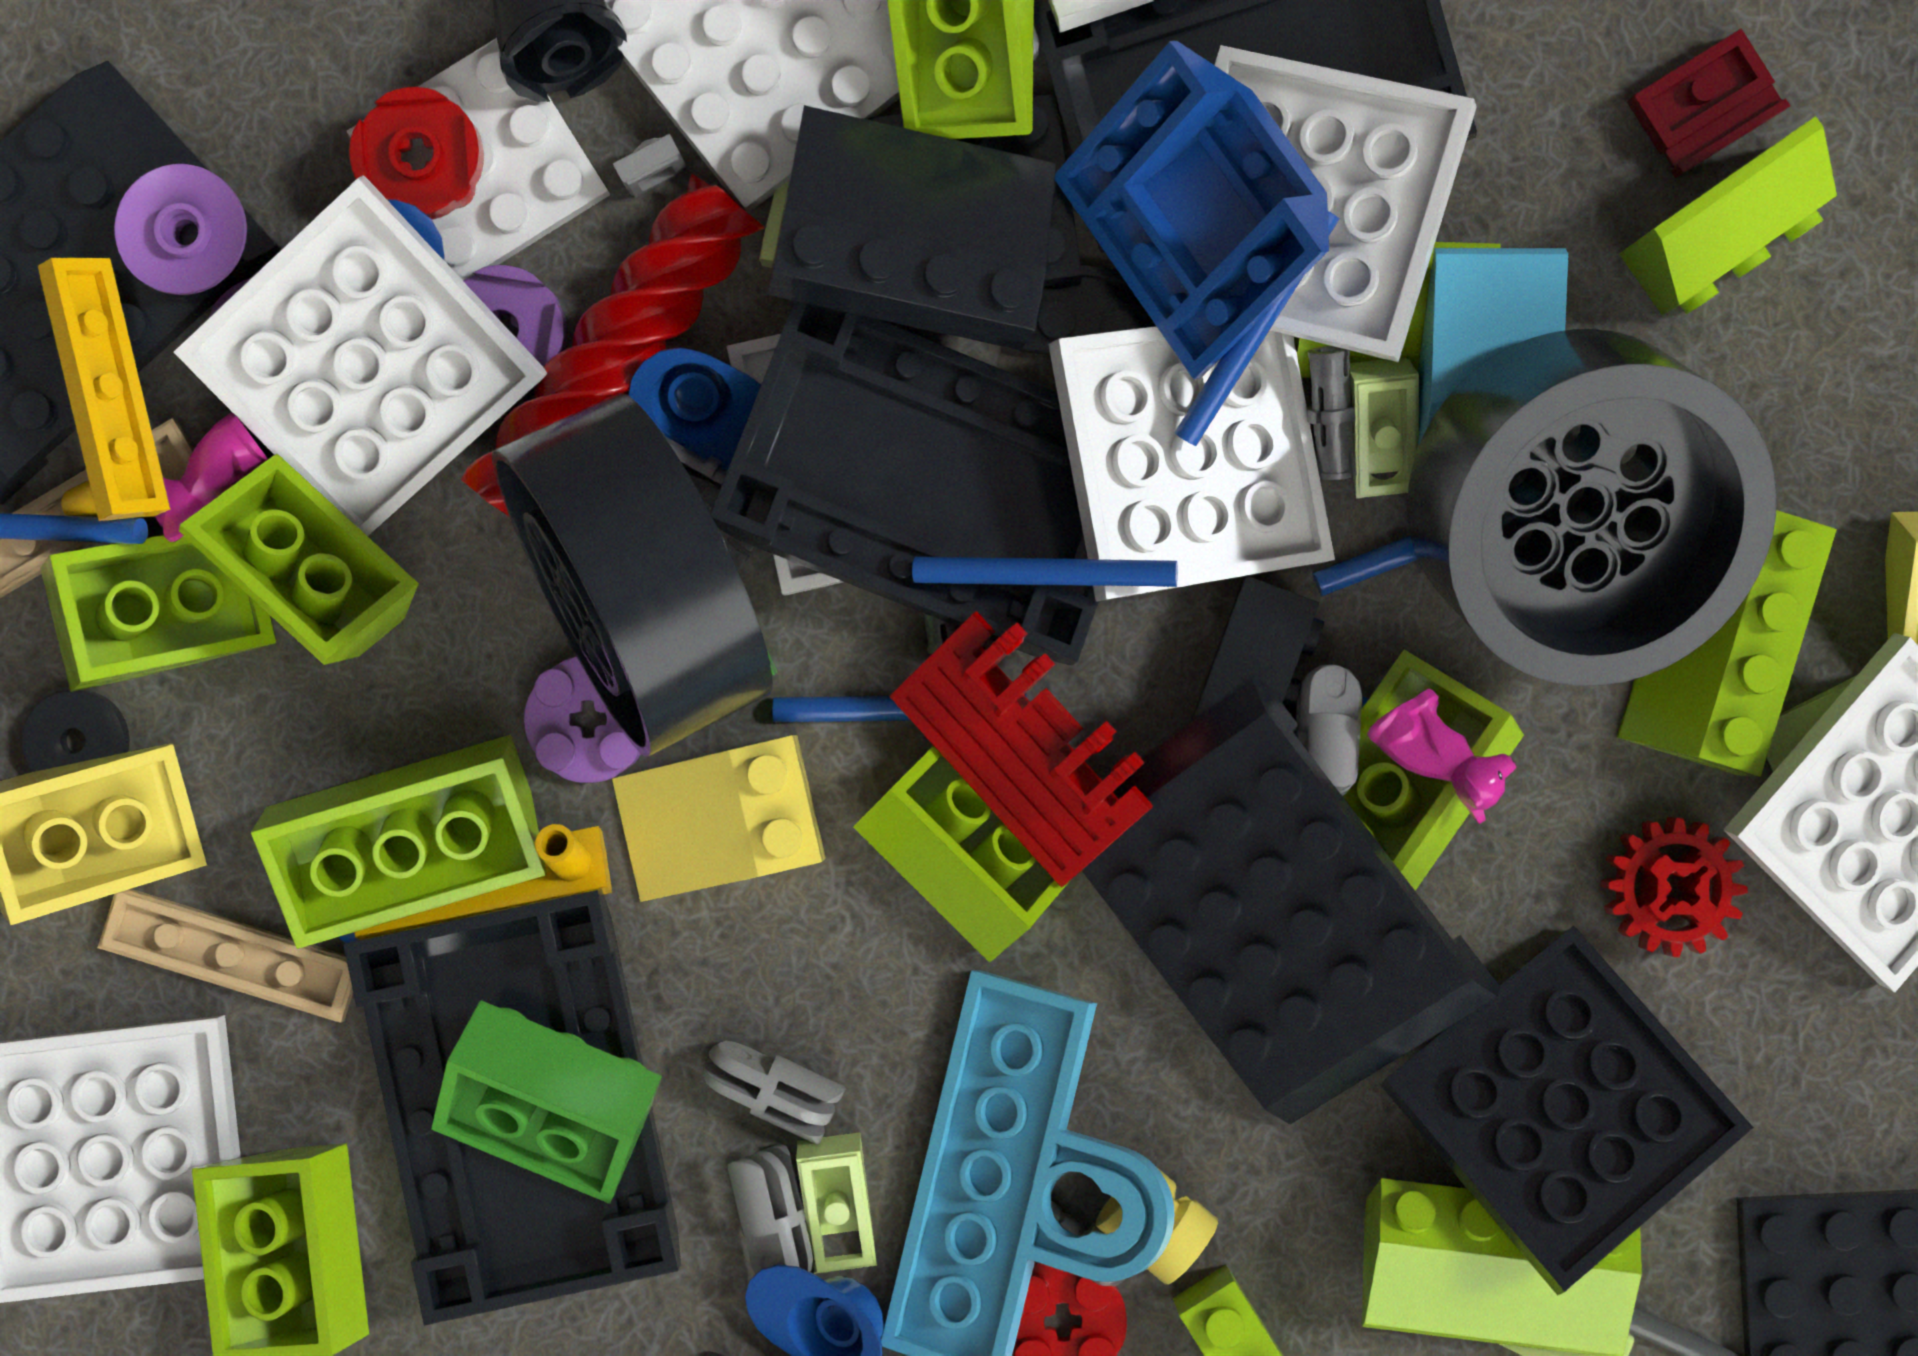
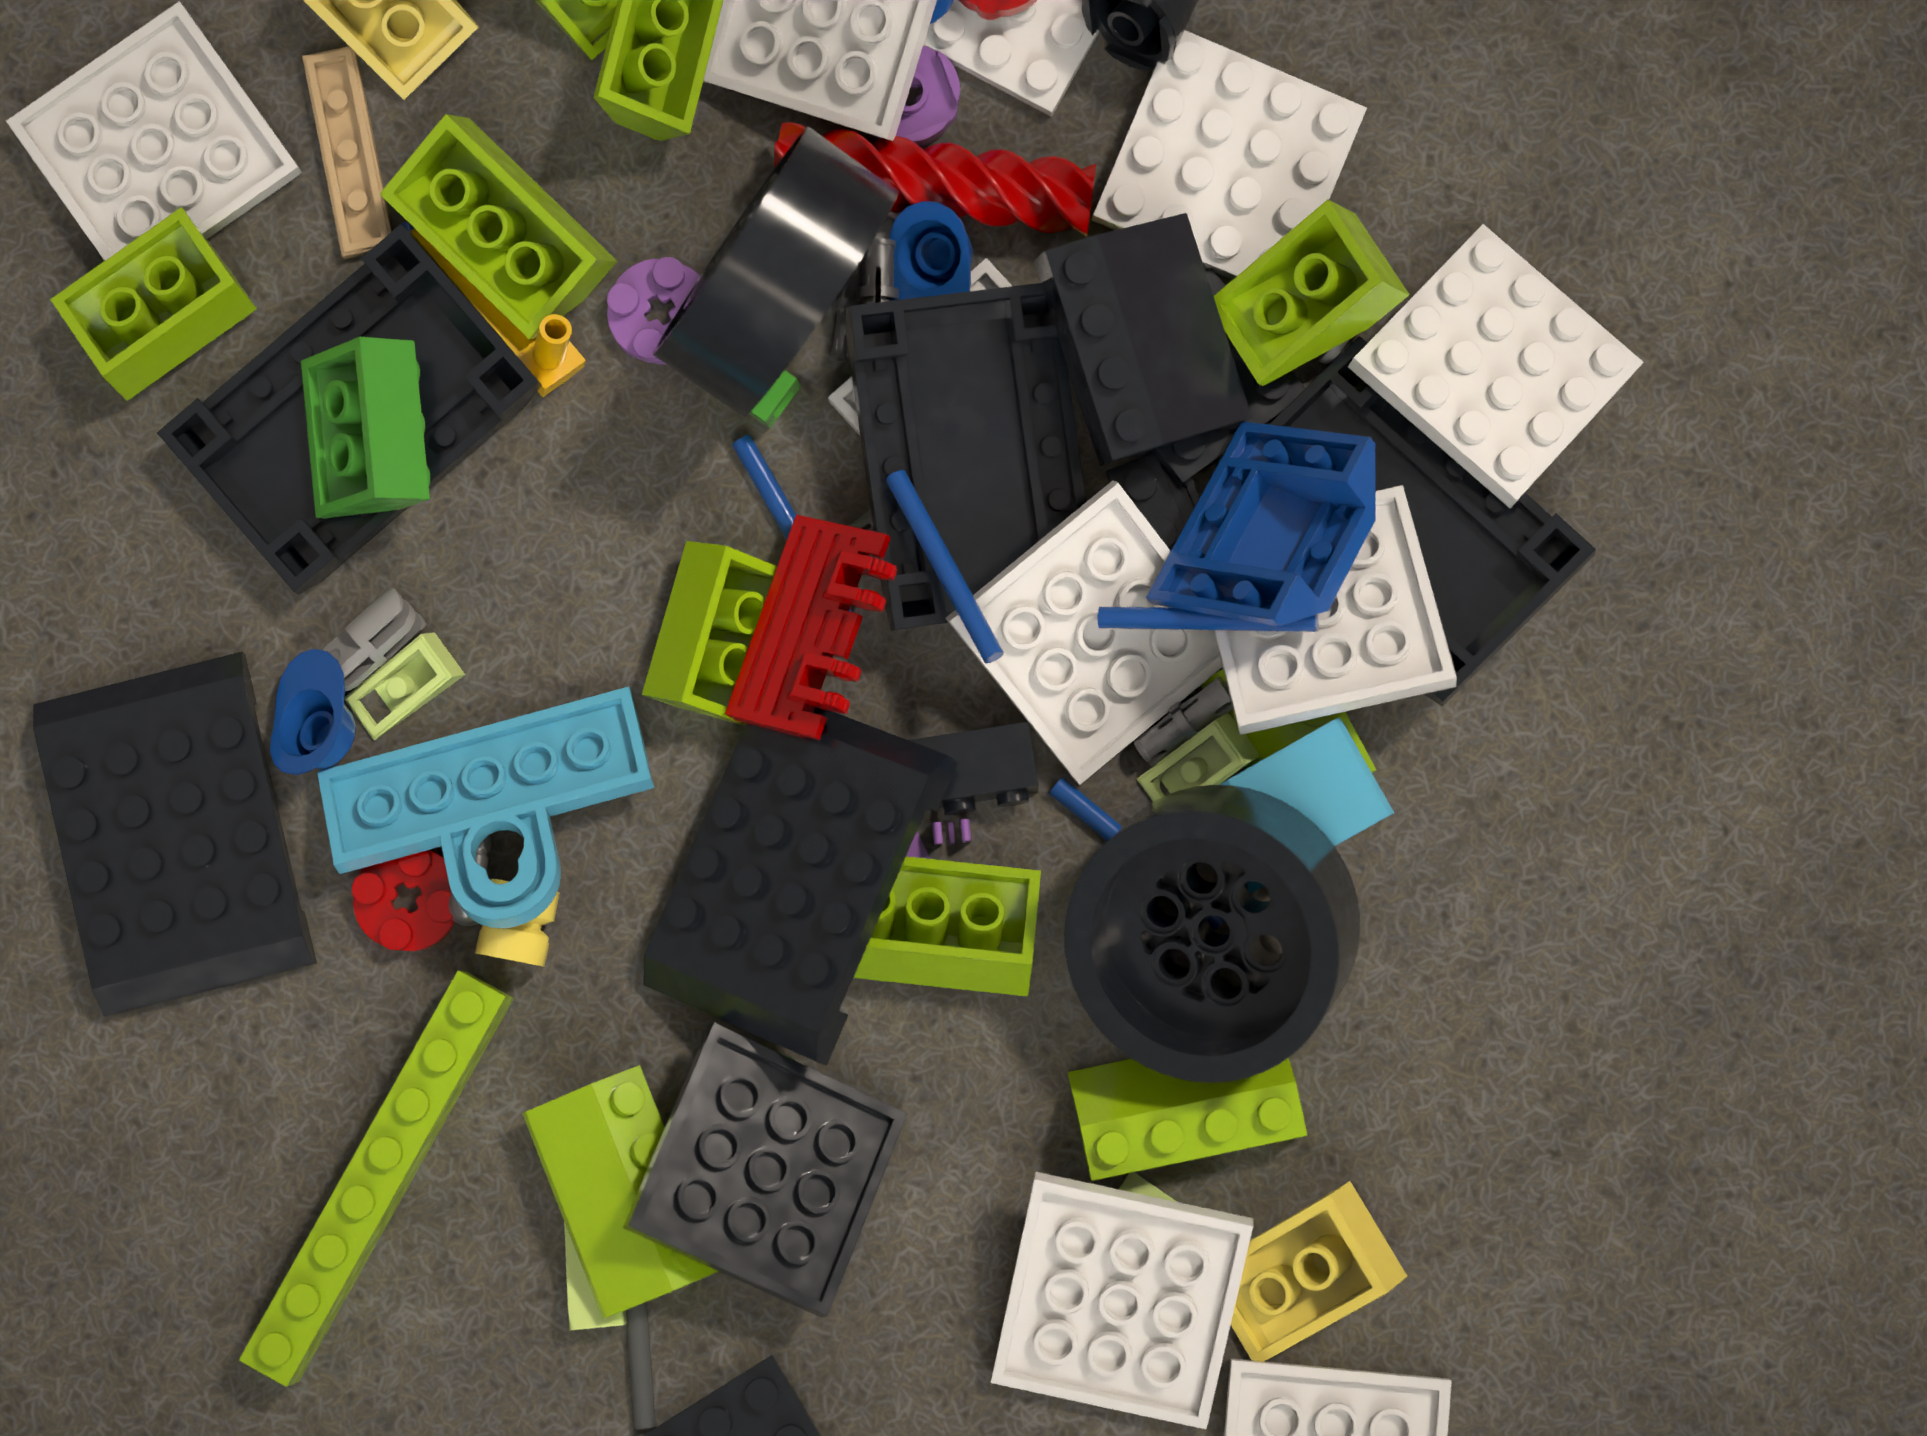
camera: 65 degrees right, 5 degrees down
light yellow slope [612,735,826,902] -> none
light grey tile [613,134,686,198] -> none
light grey arm [702,1041,846,1144] -> none
light grey arm [1295,664,1362,796] -> none
dark pink animal [1367,689,1516,824] -> none
red gear [1600,817,1748,958] -> none
lime slope [1619,116,1837,315] -> none
dark red plate [1627,28,1790,179] -> none

